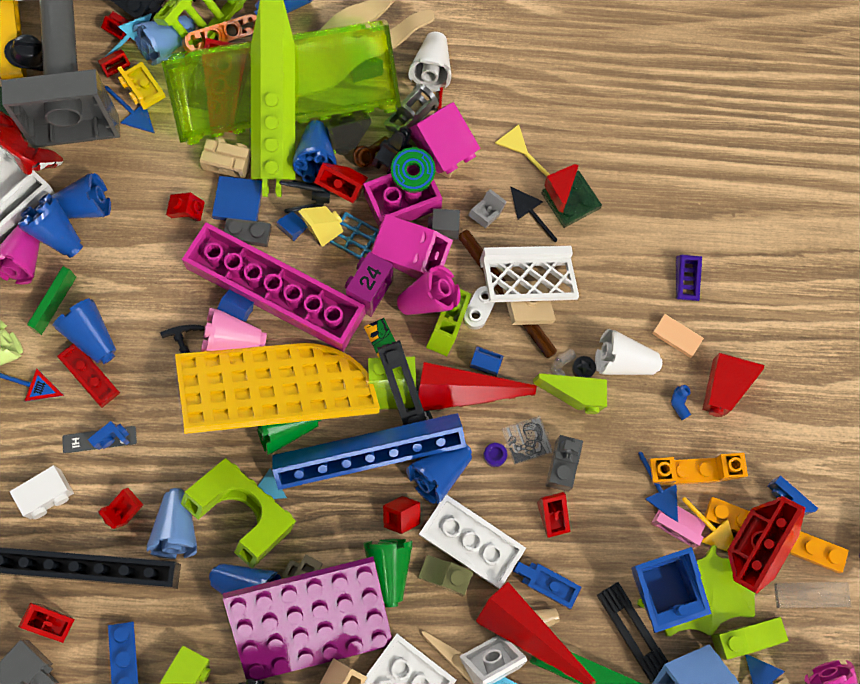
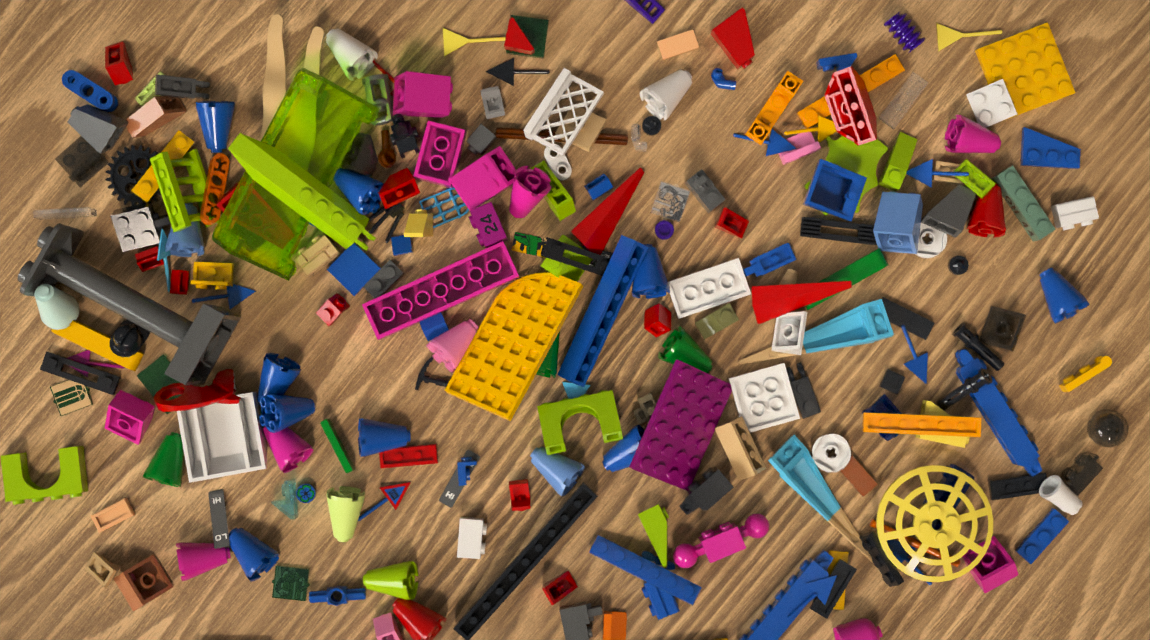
camera: 50 degrees left, 15 degrees up
green tile [391,147,436,193] -> none
lime slope [533,373,607,414] -> none

